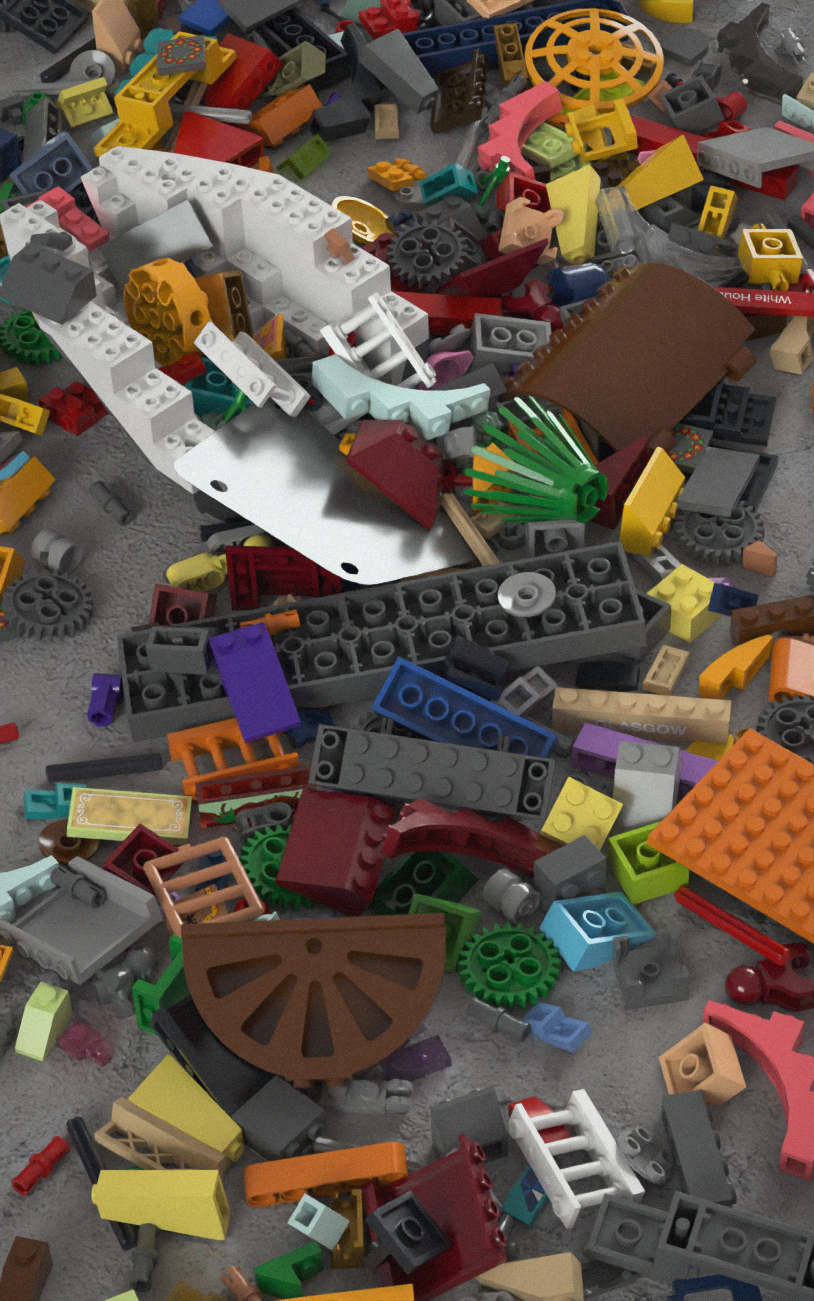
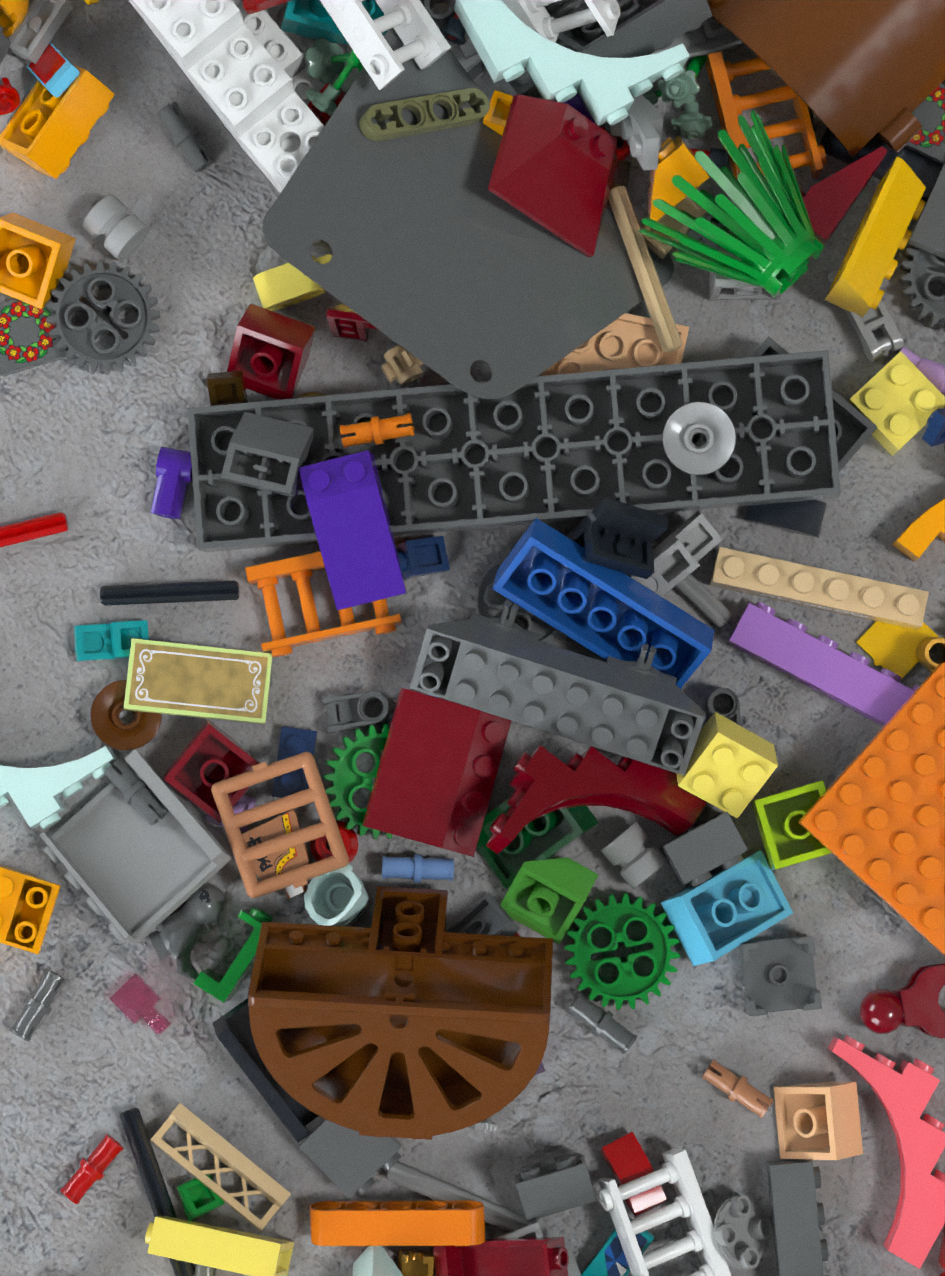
camera: 10 degrees right, 40 degrees up
yellowish green slope [15,982,73,1062] -> none
light yellow slope [128,1054,244,1172] -> none
clear red brick [195,765,318,829] -> none
medium blue slope [521,1002,593,1053] -> none
light grey slope [609,741,683,837] -> none
tan plate [643,645,690,696] -> none
red axle [674,886,791,966] -> none
none -> olive beam [359,88,490,141]
none -> nougat pin [701,1059,774,1119]

